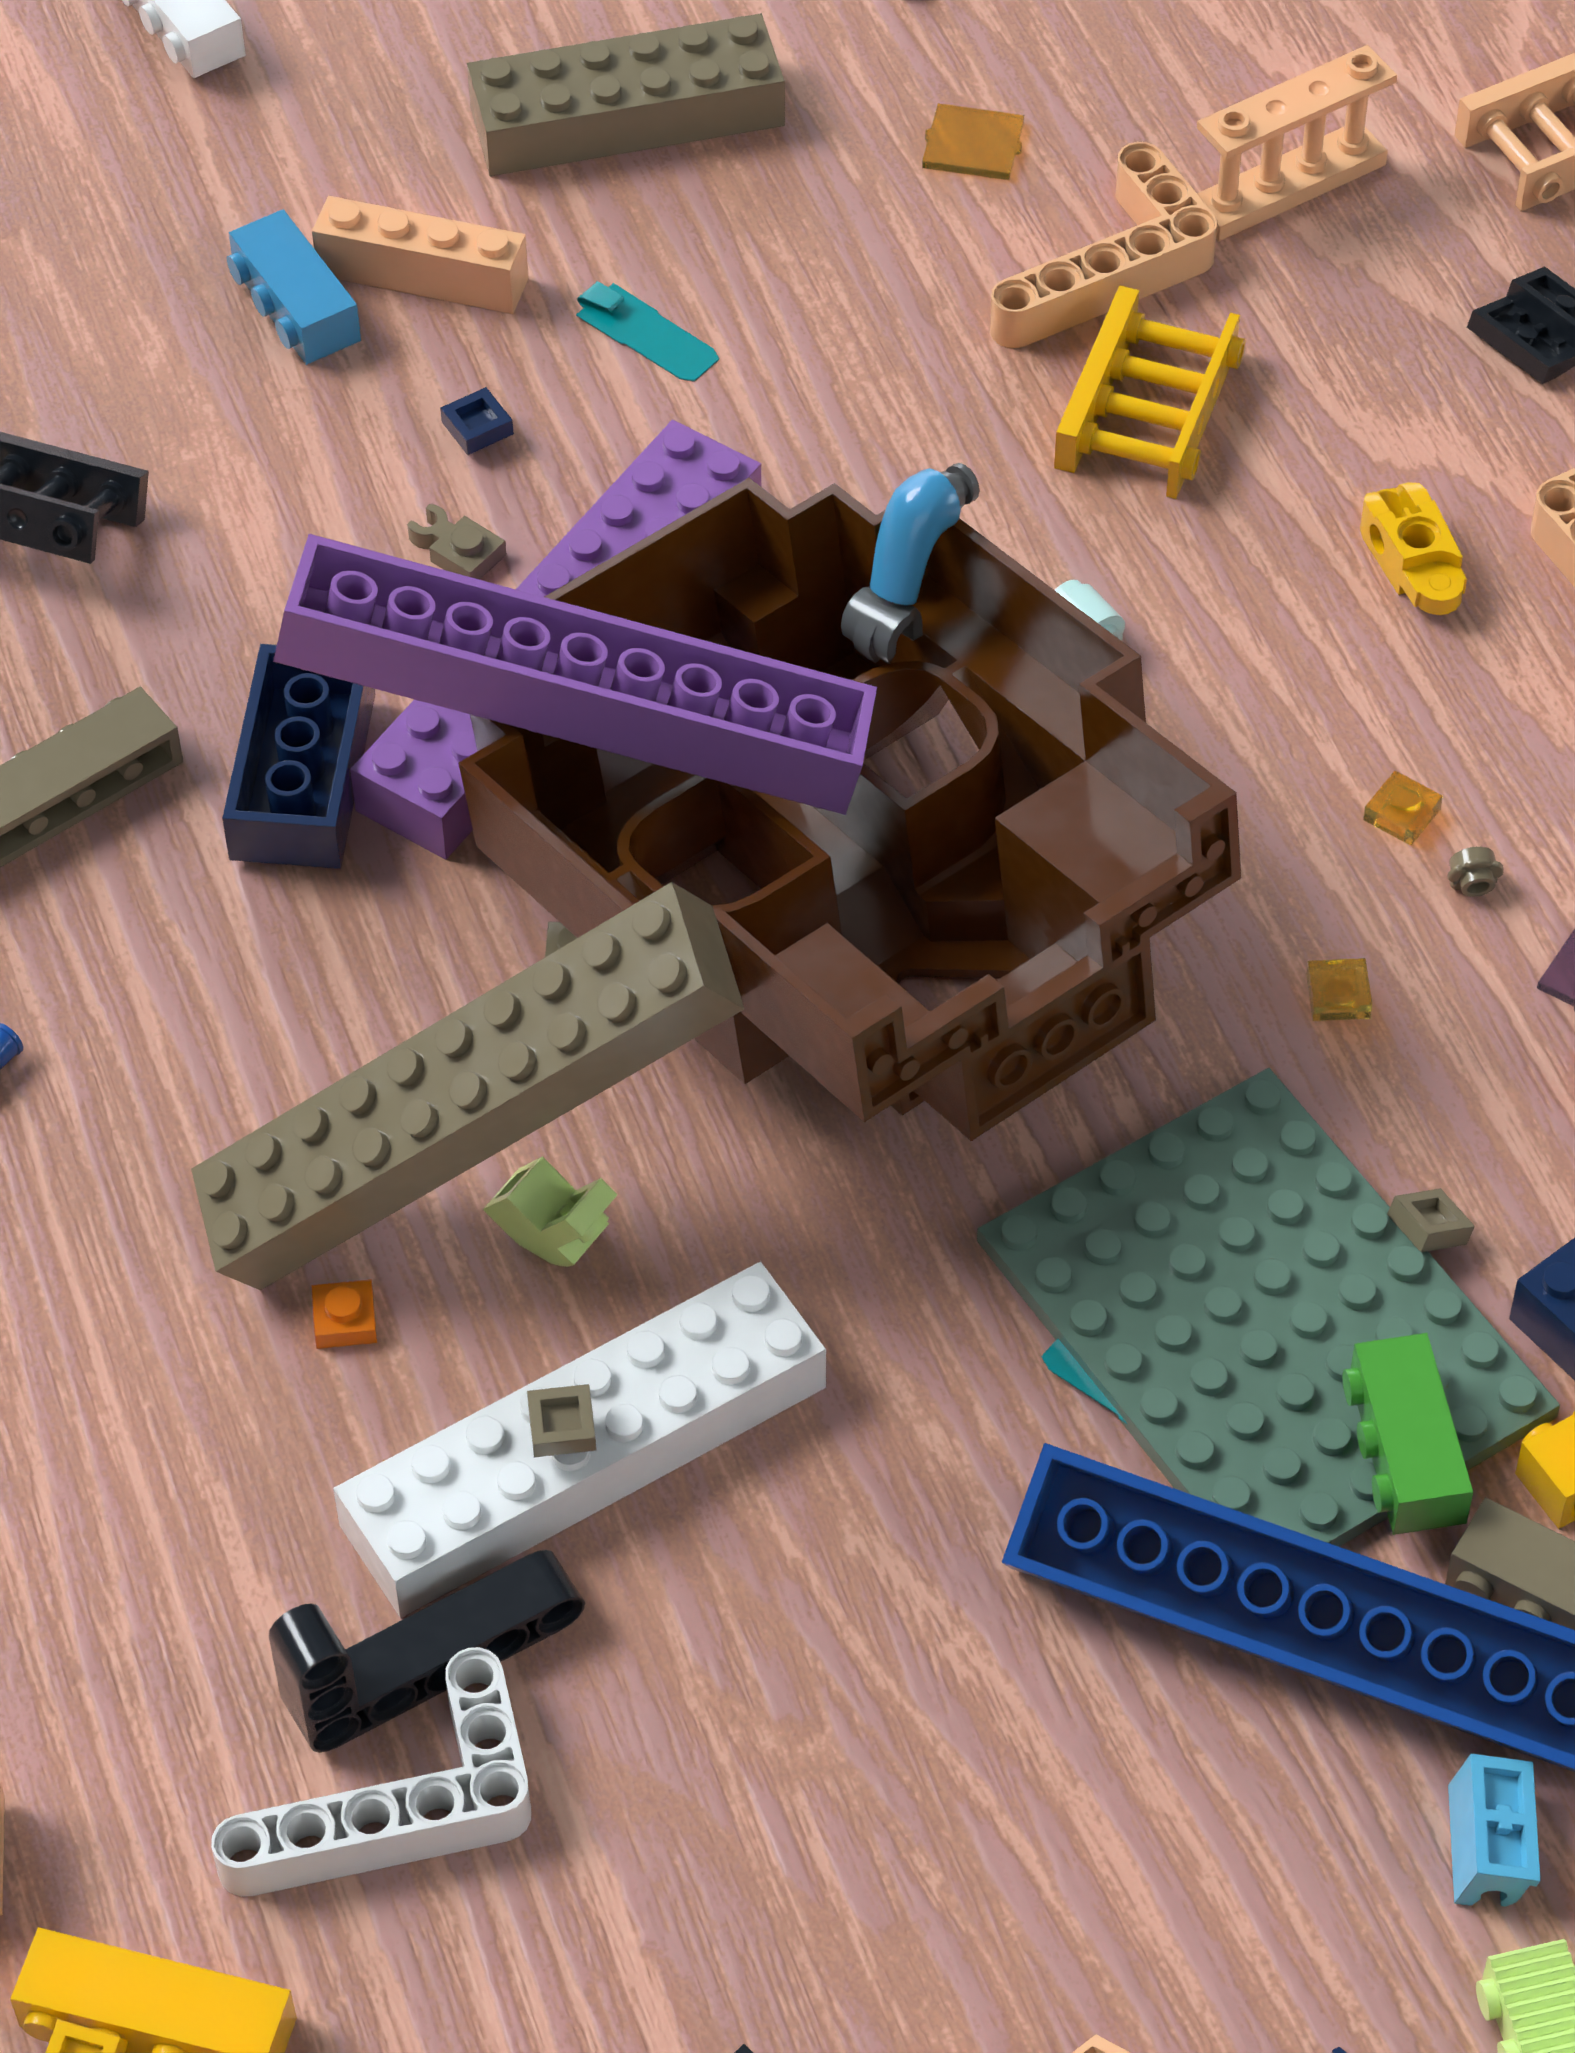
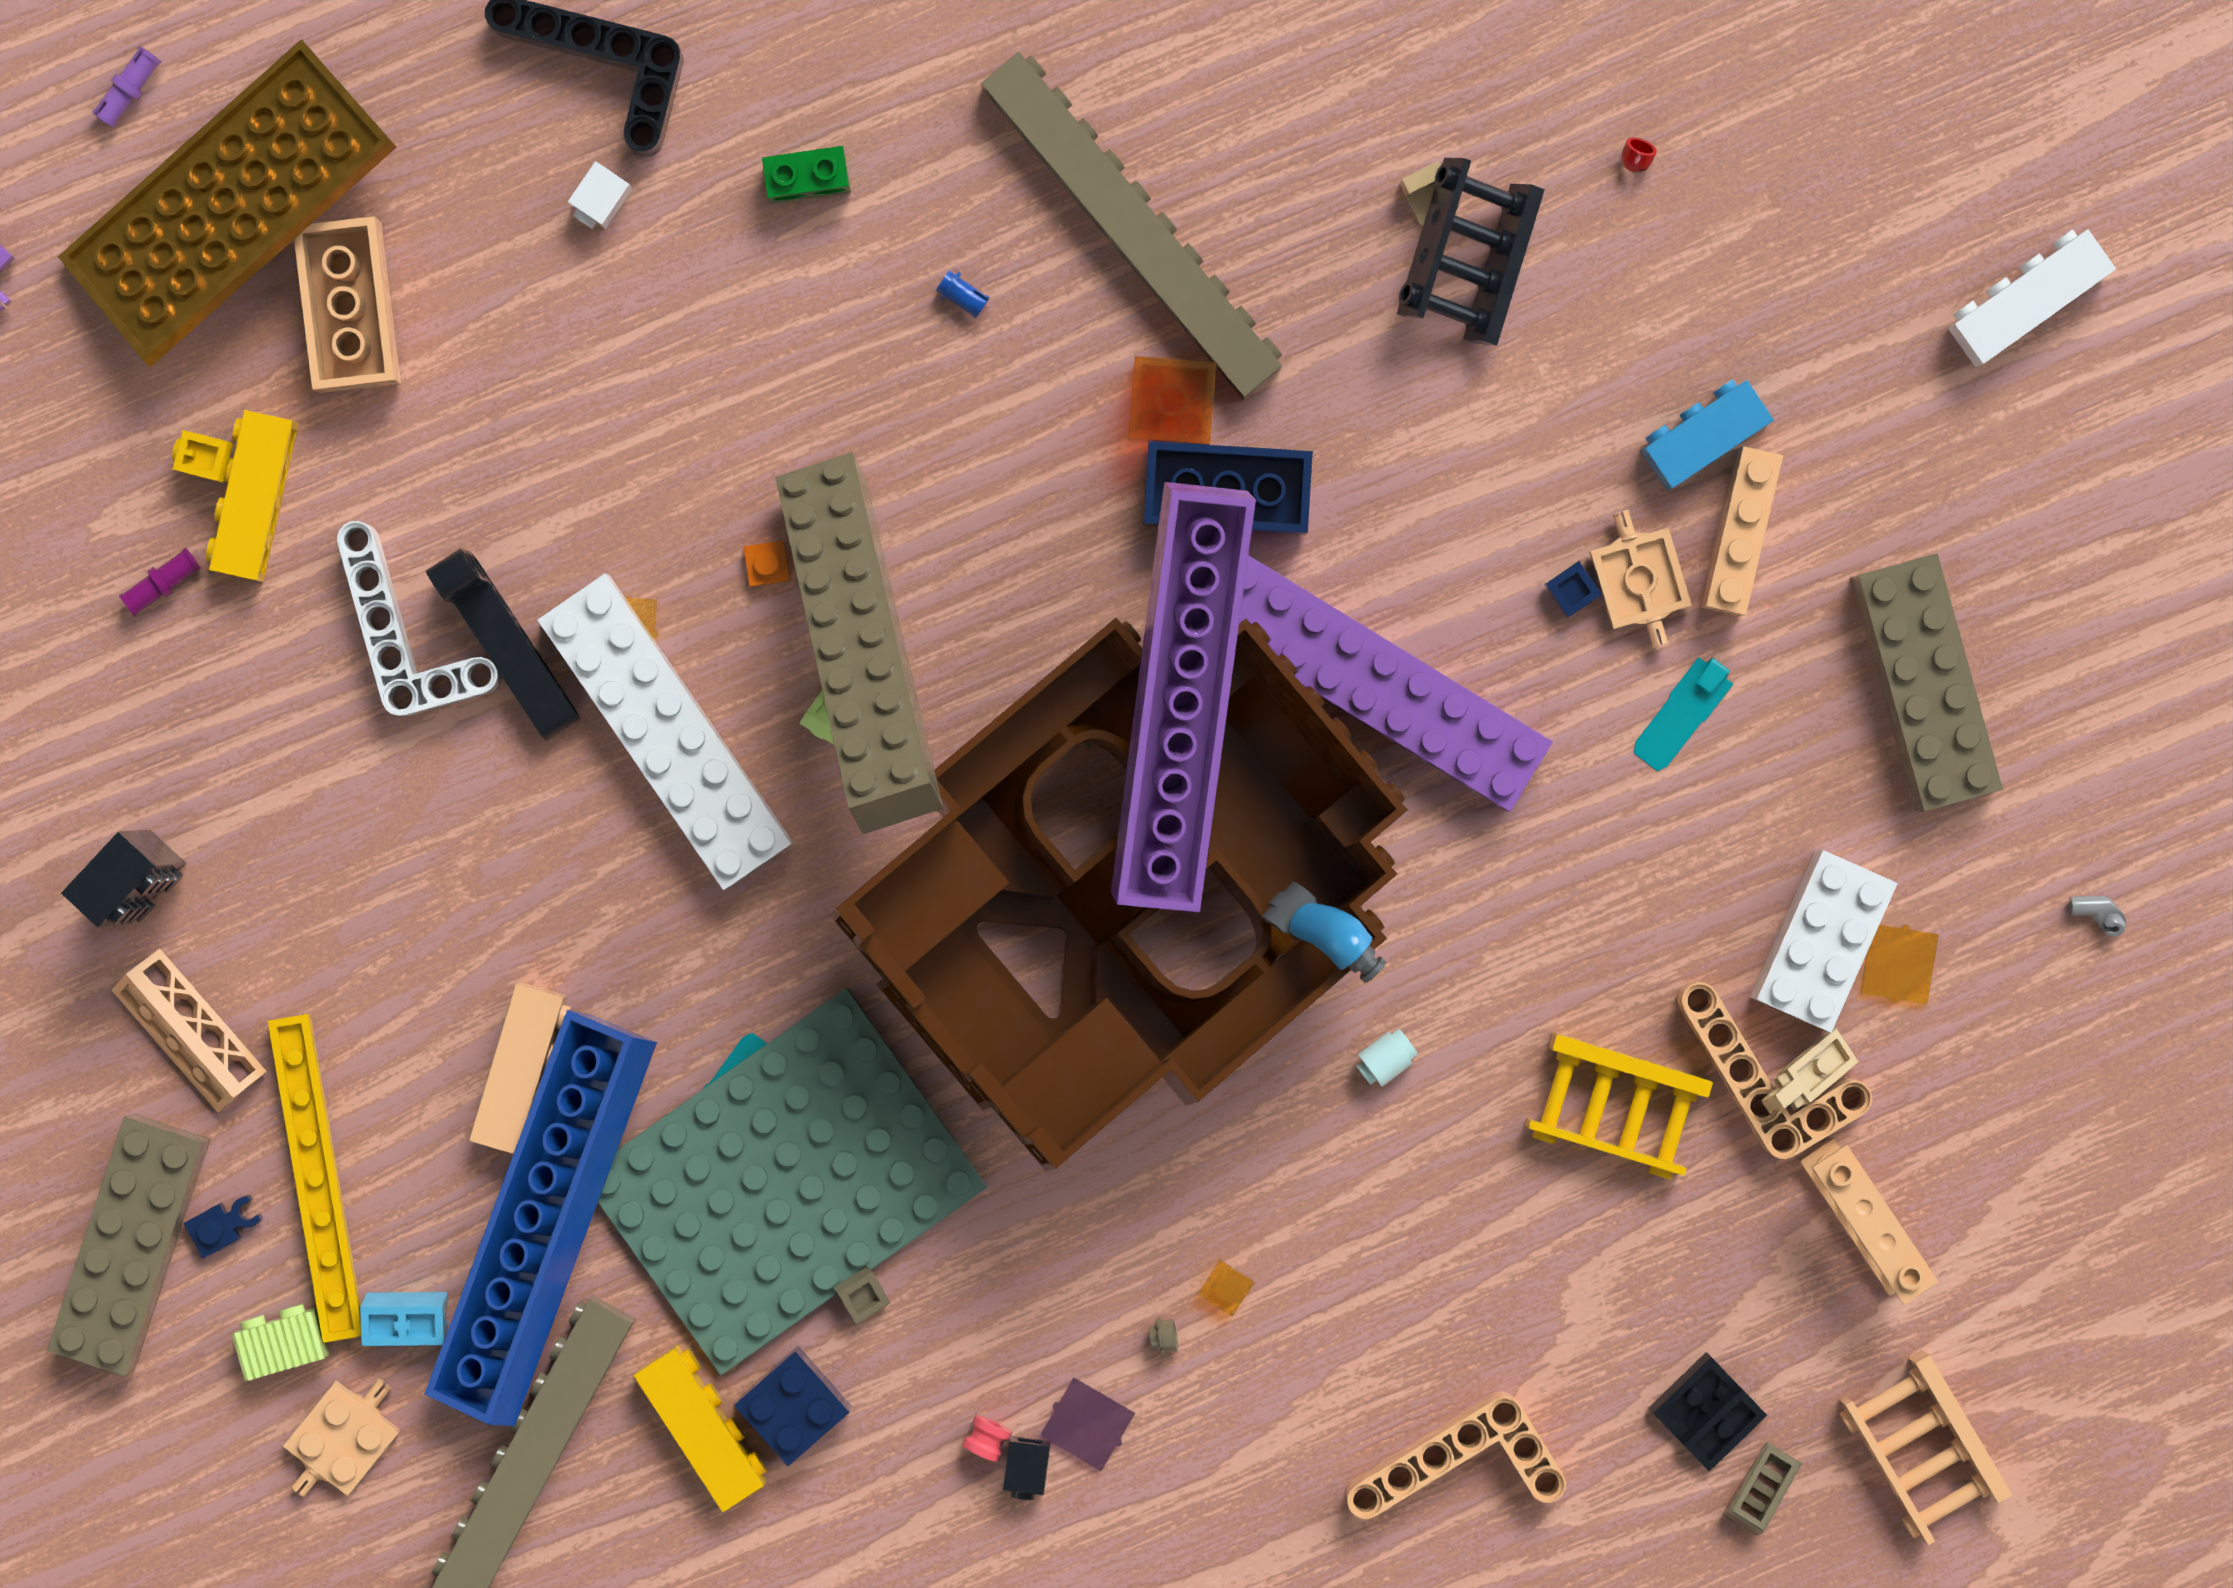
camera: 90 degrees right, 35 degrees up
dark tan plate [407,504,507,580] -> none
dark tan plate [527,1384,597,1457] -> none
clear yellow plate [1306,958,1372,1021] -> none
bright green brick [1342,1333,1473,1535] -> none
yellow piece [1360,482,1467,615] -> none
none -> yellow plate [268,1013,361,1343]
none -> light nougat brick [469,982,571,1154]
none -> clear orange brick [1128,356,1217,445]
none -> light nougat plate [1589,510,1692,647]
none -> white brick [1750,849,1898,1033]
none -> tan hinge [1761,1028,1859,1114]

